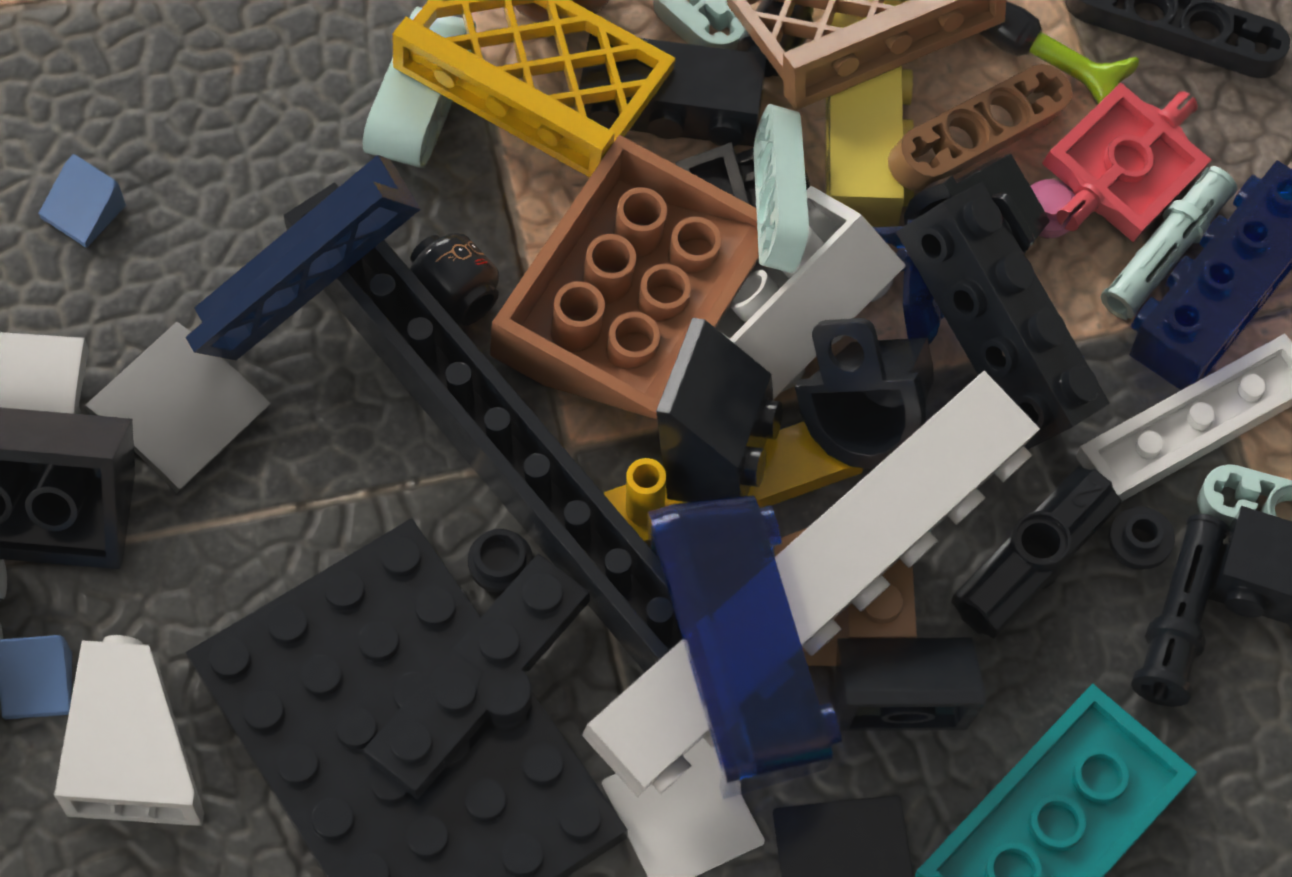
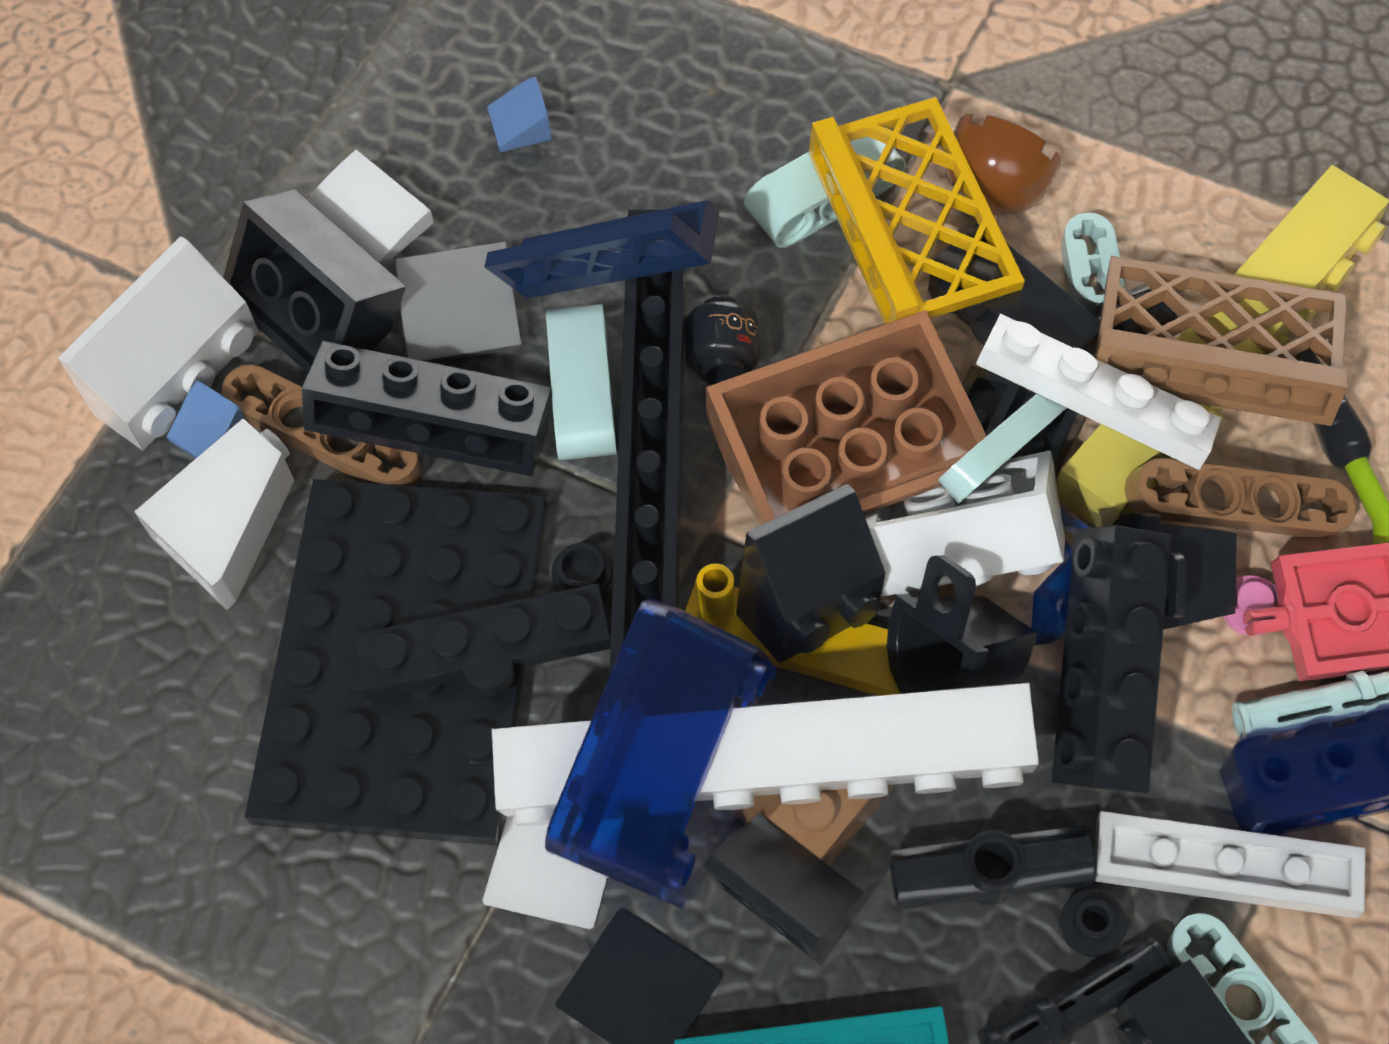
camera: 45 degrees right, 0 degrees up
none -> medium nougat beam [222,365,422,486]
none -> black brick [302,341,551,477]
none -> light aqua beam [546,304,617,460]
none -> white plate [976,314,1221,470]

